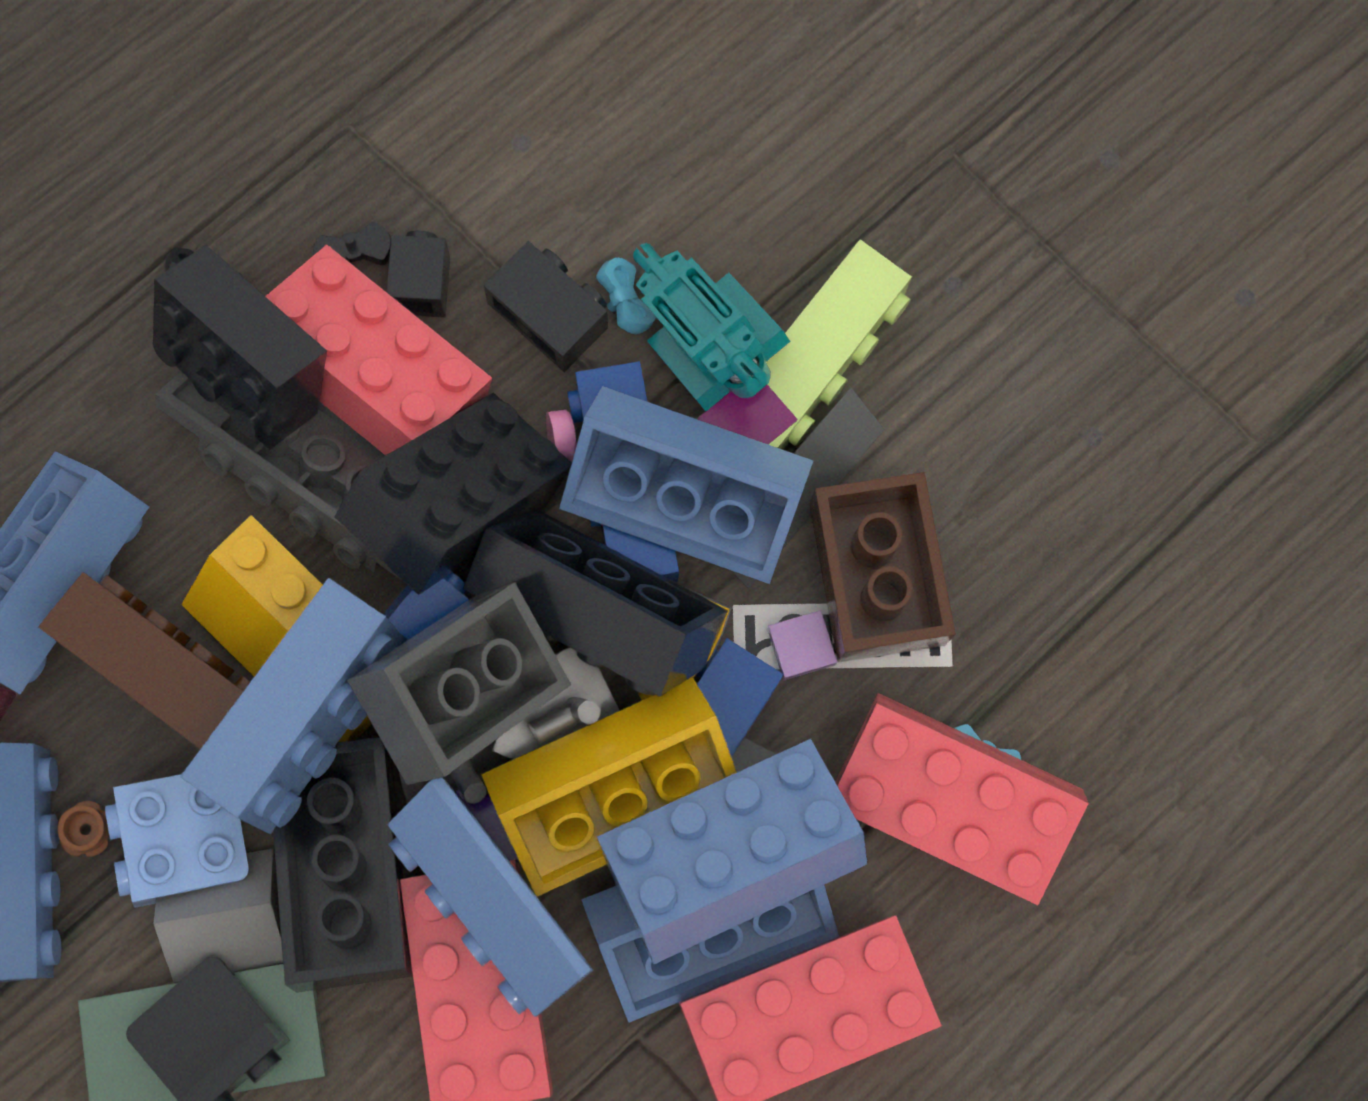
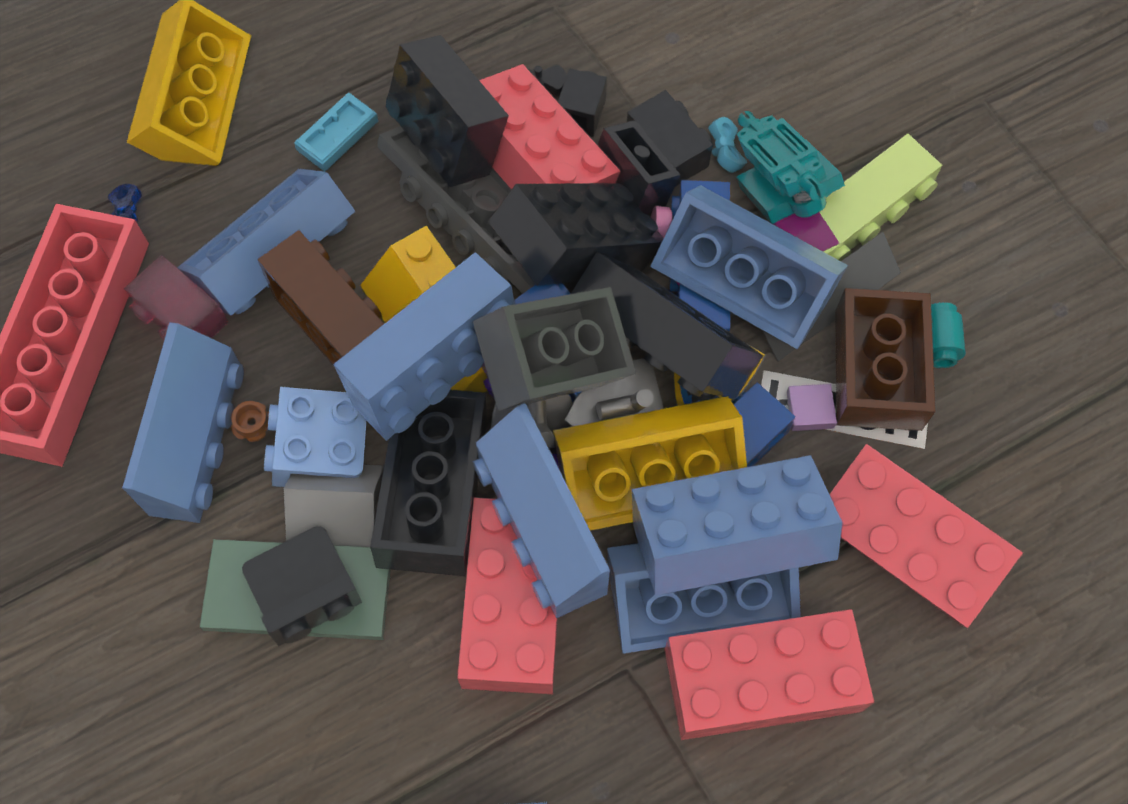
camera: 20 degrees right, 10 degrees down
none -> medium azure plate [294,92,378,172]
none -> black brick [597,120,680,214]
none -> teal brick [931,302,966,368]

